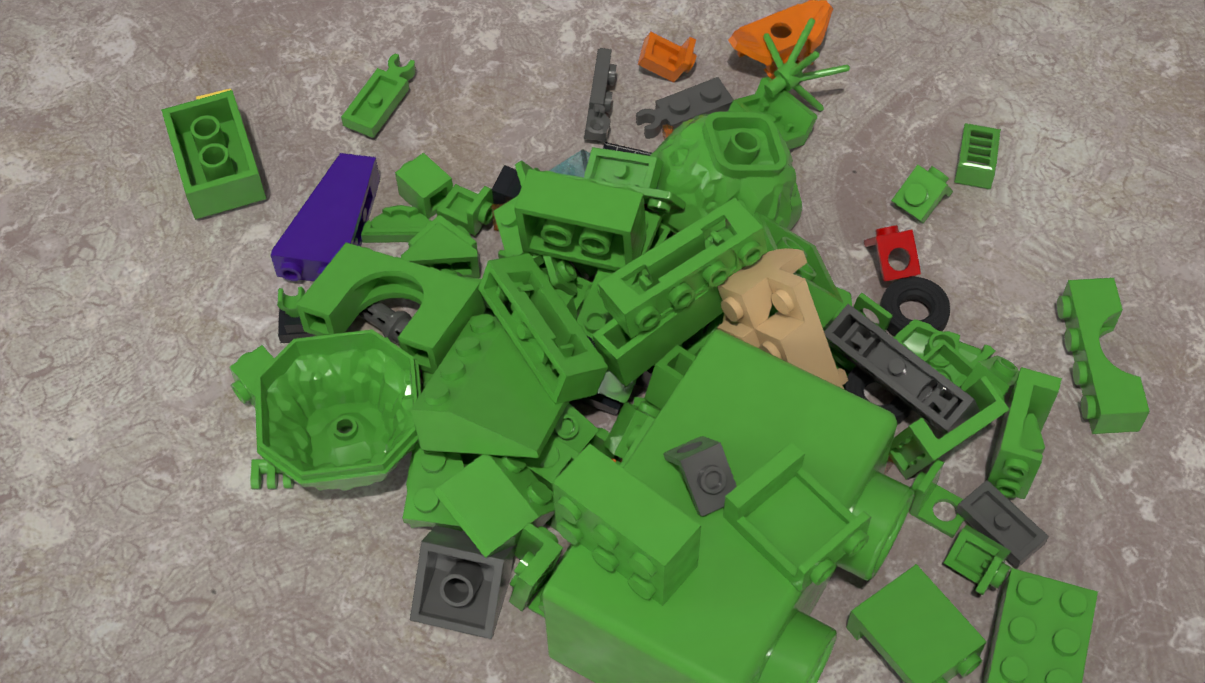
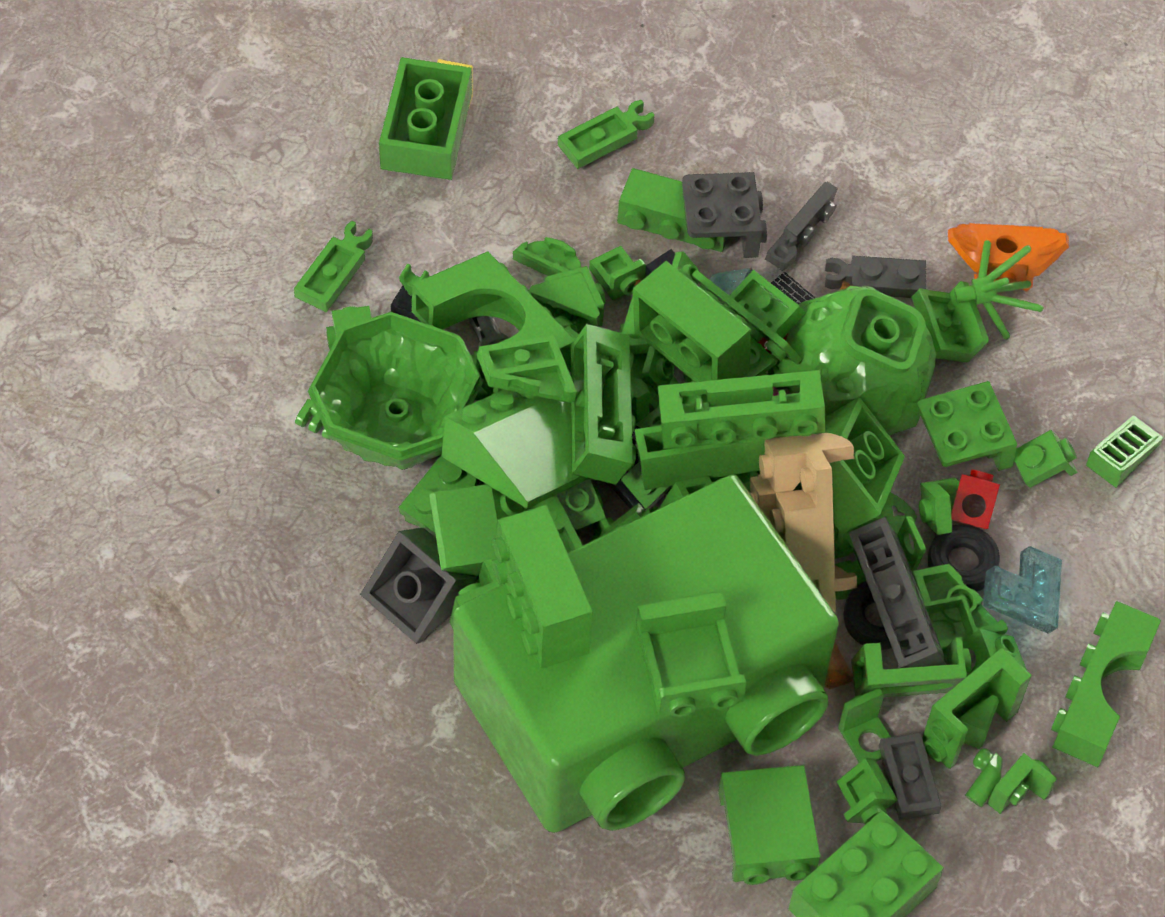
camera: 25 degrees right, 0 degrees up
dark purple slope [270,153,380,281] -> none
bright green brick [395,153,453,219] -> none
orange bracket [637,31,697,83] -> none
dark grey bracket [663,436,737,516] -> none
none -> bright green plate [294,221,373,313]
none -> bright green wing [477,334,577,403]
none -> bright green brick [617,168,728,252]
none -> dark grey bracket [682,172,767,258]
none -> bright green bracket [917,381,1017,471]
none -> bright green bracket [919,477,960,535]
none -> bright green arm [965,748,1002,808]
none -> clear light blue plate [983,546,1062,634]
none -> bright green bracket [987,753,1057,814]

